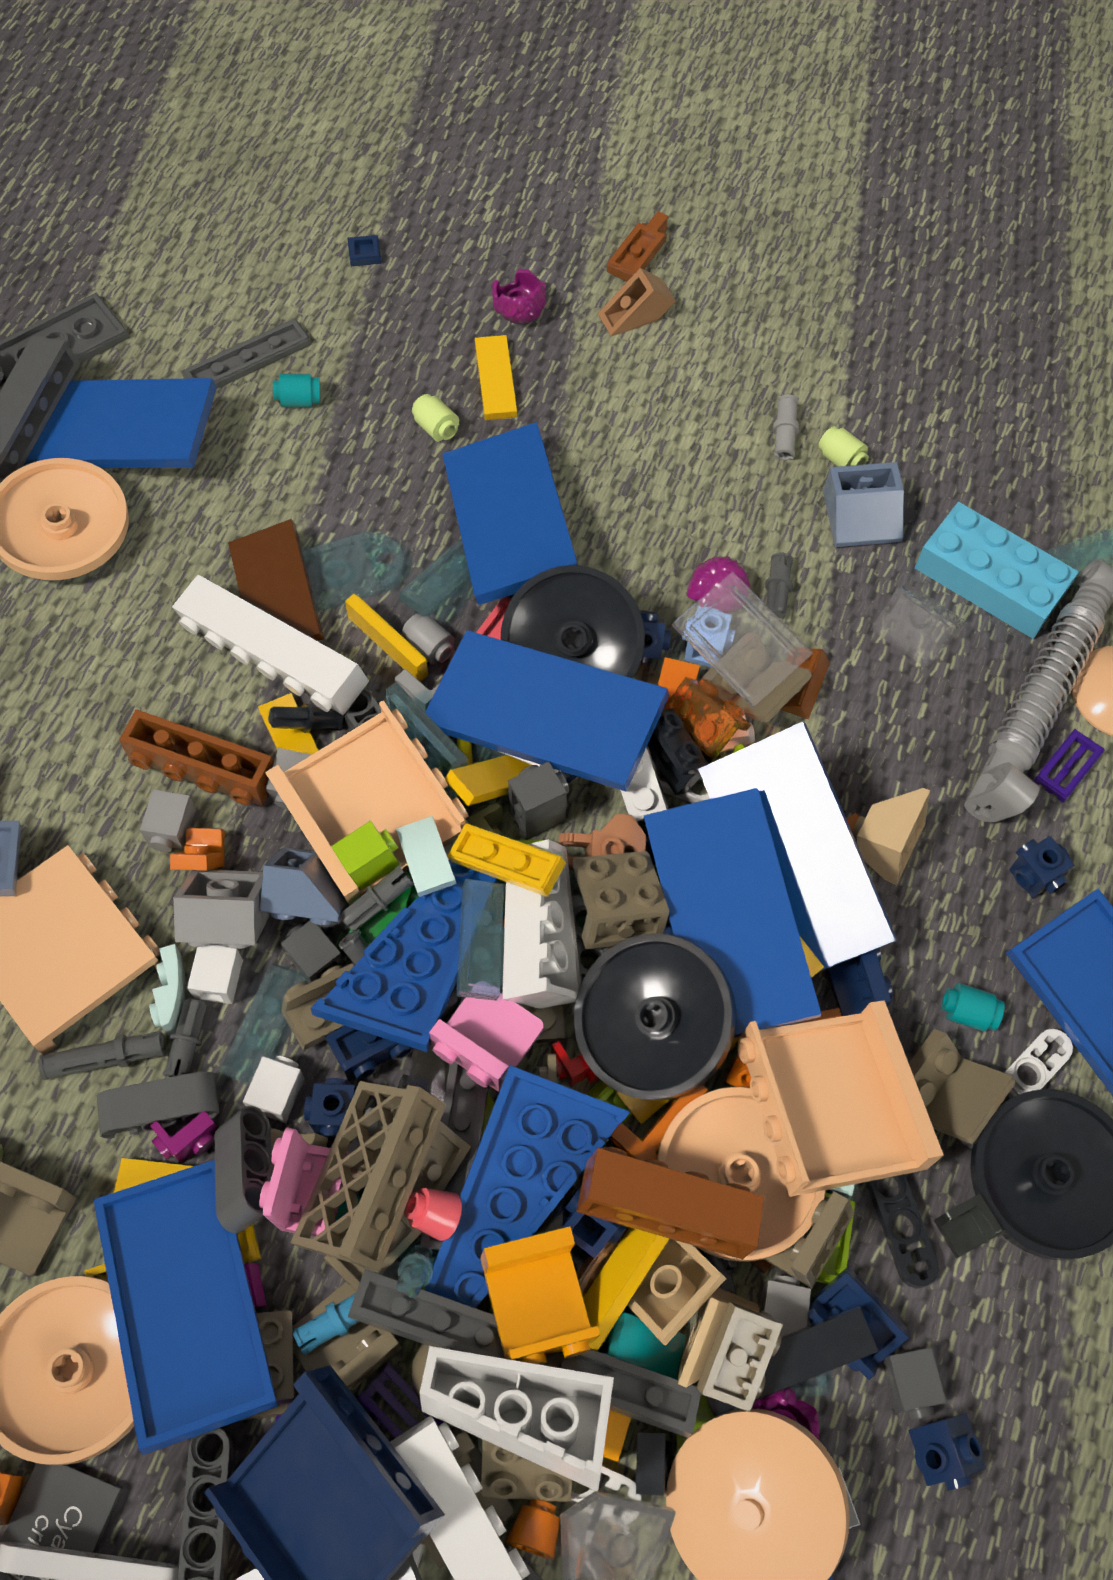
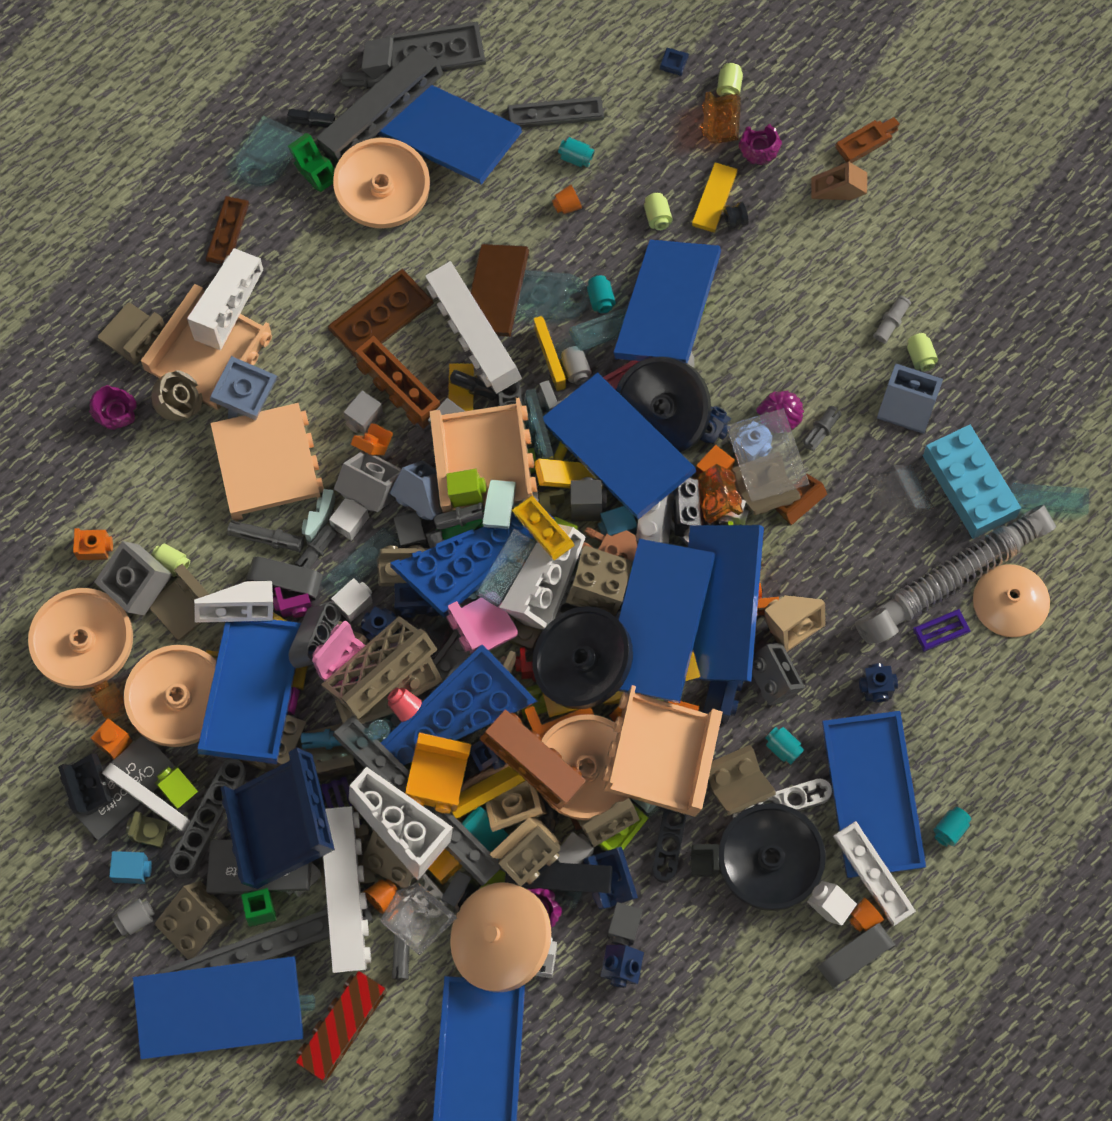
camera: 30 degrees right, 5 degrees up
none -> lime brick [155,766,198,809]
none -> white slope [194,581,273,622]
none -> reddish brown tile [327,269,434,360]
none -> orange hat [552,184,582,215]
none -> teal brick [587,275,616,314]
none -> dark azure brick [597,506,638,536]
none -> clear orange bracket [701,92,741,144]
none -> yellowish green brick [717,63,743,100]
none -> black wheel [723,202,749,230]
none -> dark grey brick [752,643,805,705]

